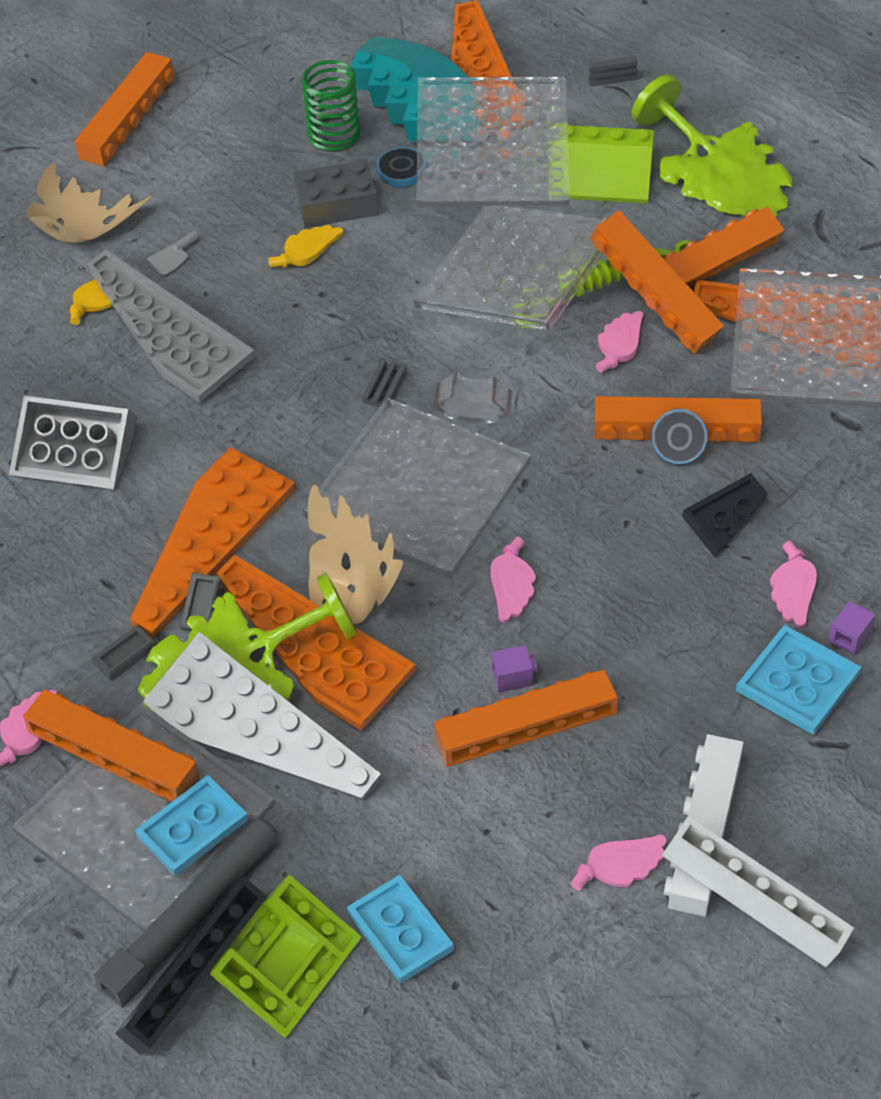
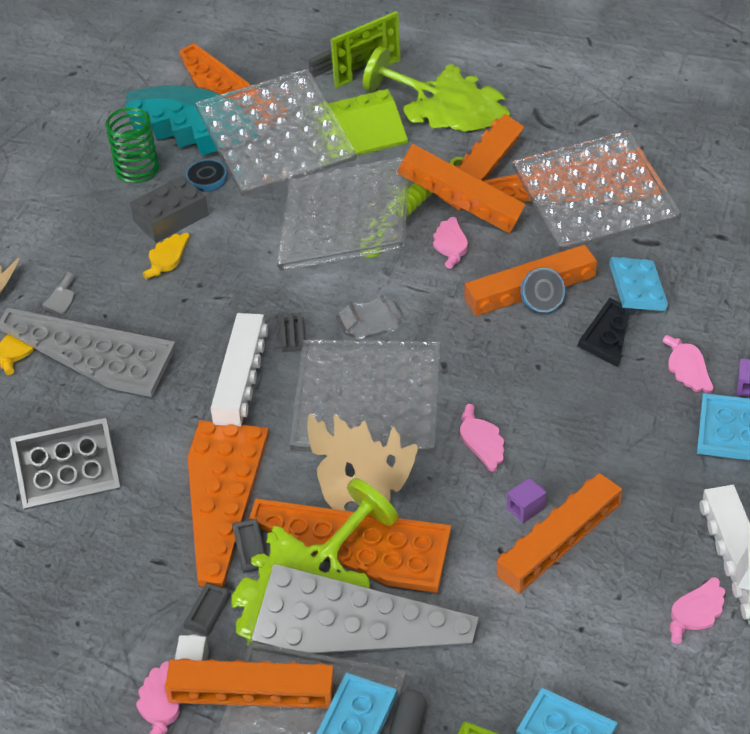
camera: 25 degrees left, 5 degrees down
none -> white brick [175,634,209,661]
none -> white brick [211,313,269,427]
none -> lime slope [330,11,401,89]
none -> medium azure plate [609,257,668,311]

